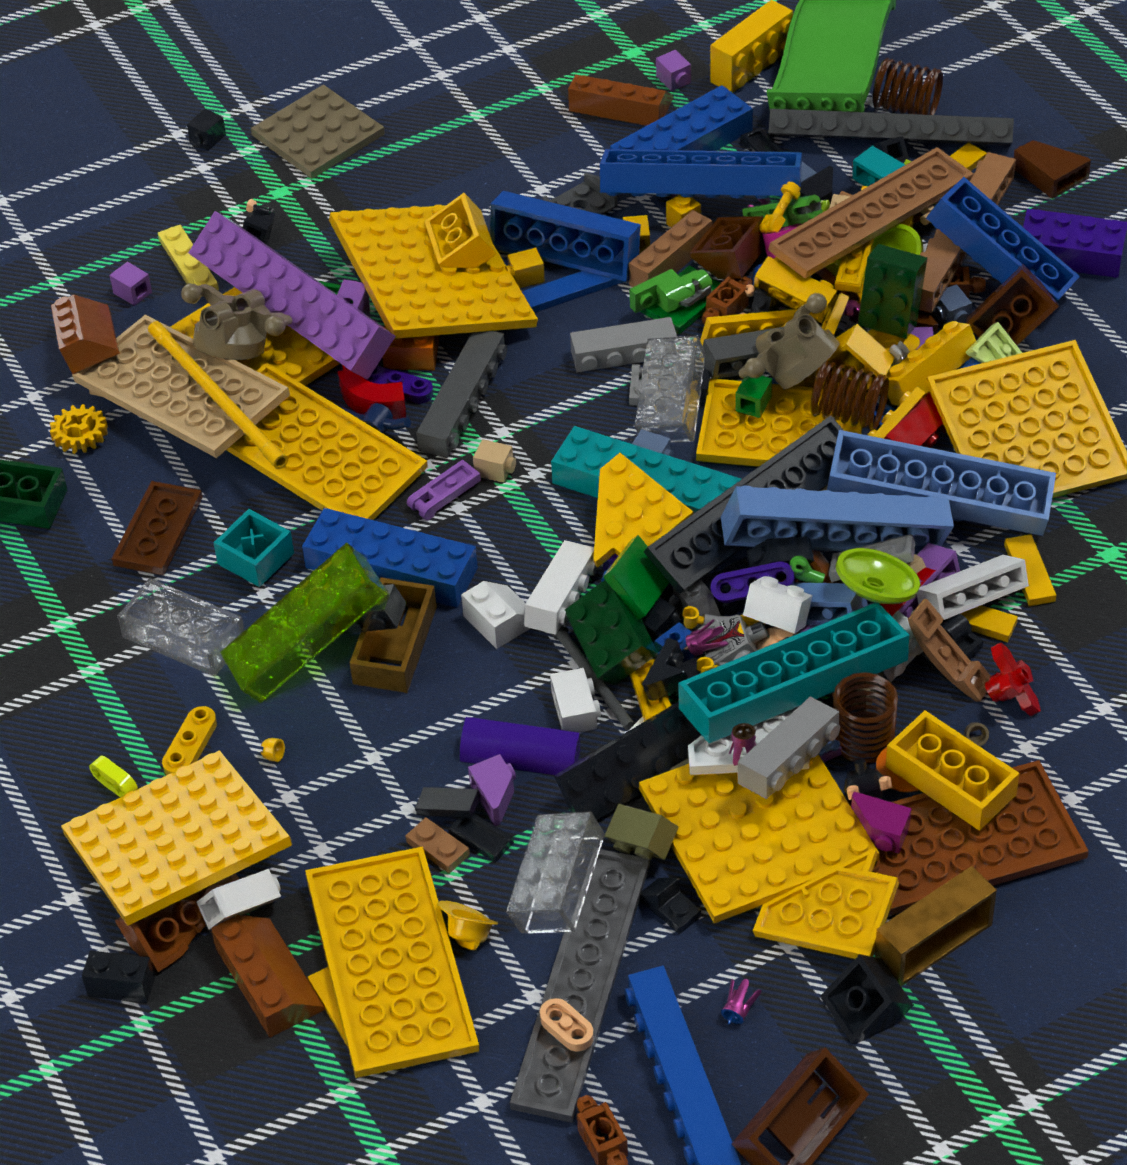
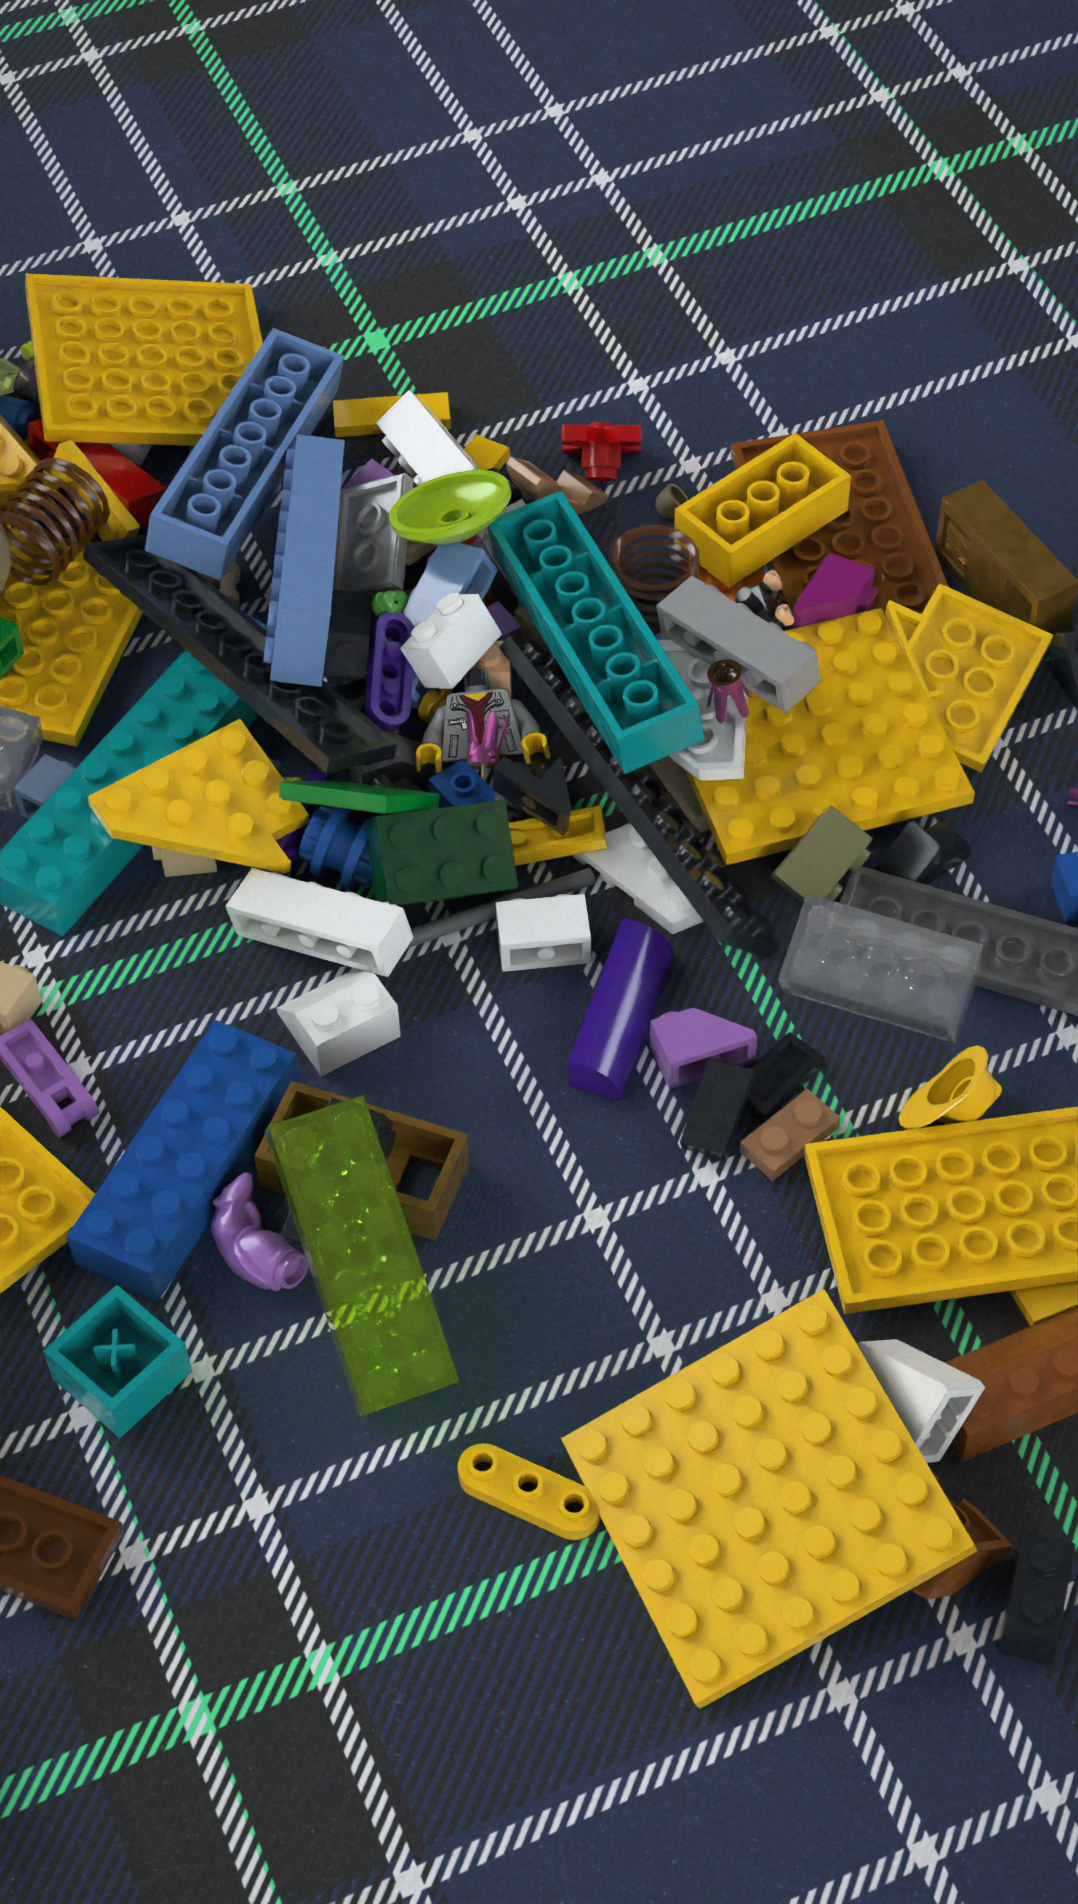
camera: 85 degrees left, 5 degrees up
neon yellow beam [89,755,138,797] -> none
clear brick [117,578,246,677] -> none
yellow hinge [260,738,285,762] -> none

